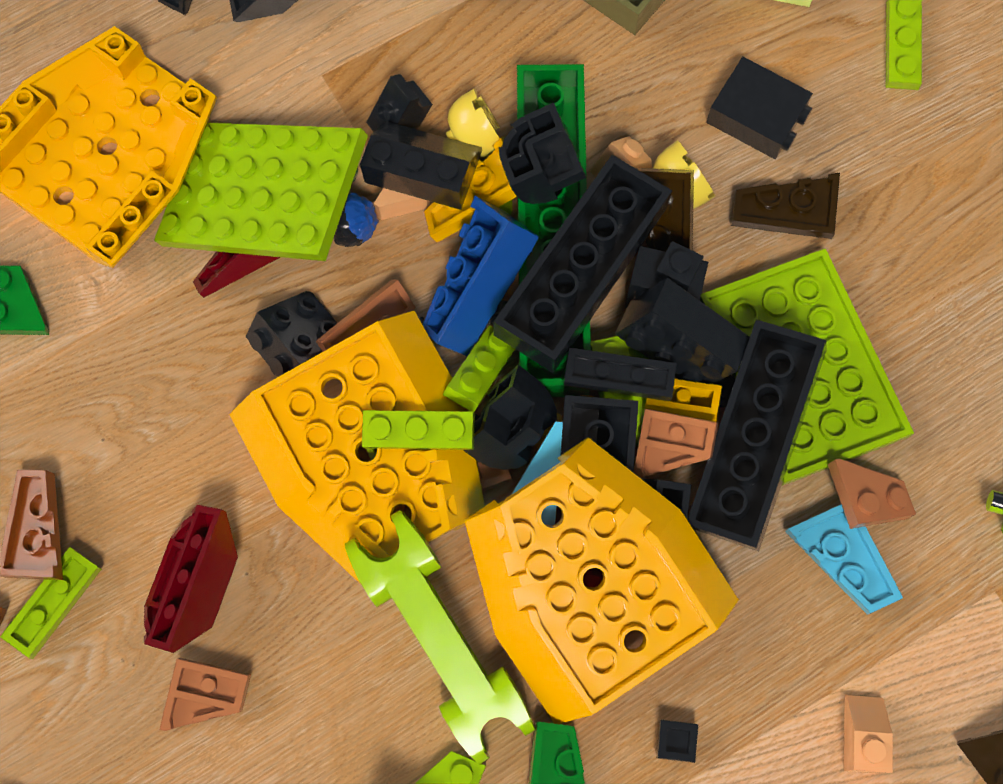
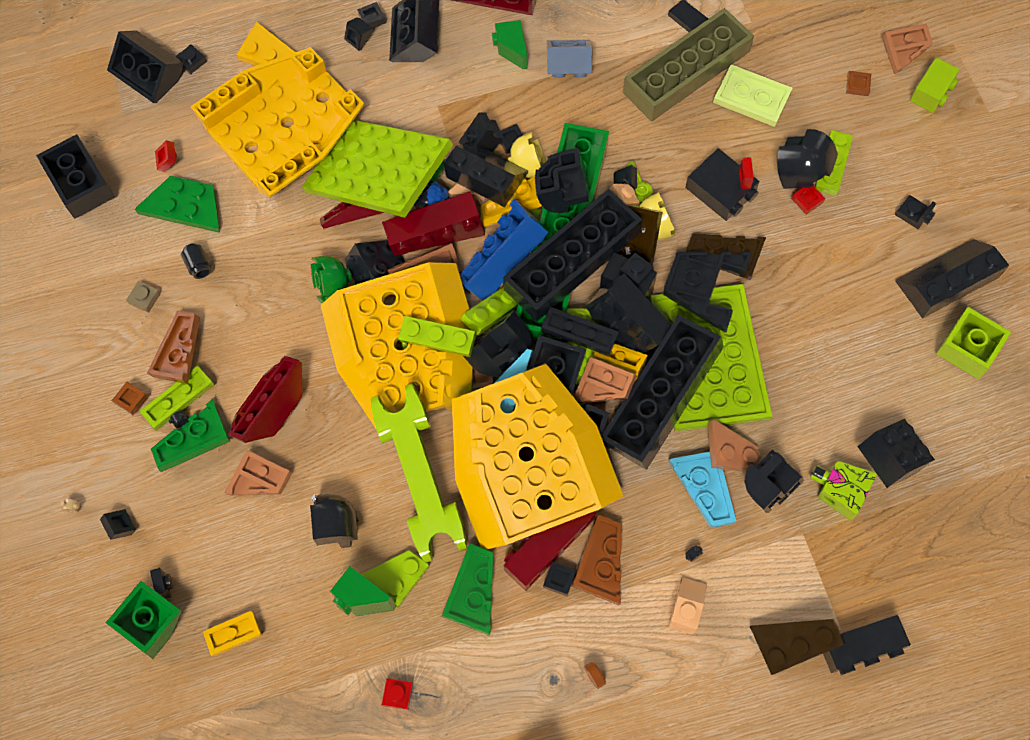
camera: 15 degrees right, 5 degrees down
none -> green wing [151,399,230,472]
none -> black piece [169,411,189,428]
none -> black brick [180,243,211,279]
none -> yellow wing [236,22,295,66]
none -> green cylinder [310,255,351,303]
none -> black brick [310,494,359,548]
none -> dark red wedge [382,191,485,256]
none -> black plate [500,124,523,154]
none -> dark red brick [503,511,596,591]
none -> dark orange wing [571,514,622,606]
none -> black plate [614,165,637,190]
none -> lime plate [626,162,653,204]
none -> black wing [663,252,751,333]
none -> black piece [685,545,703,562]
none -> red tile [739,157,754,190]
none -> black brick [744,449,804,513]
none -> black brick [777,129,838,189]
none -> red plate [791,186,826,215]

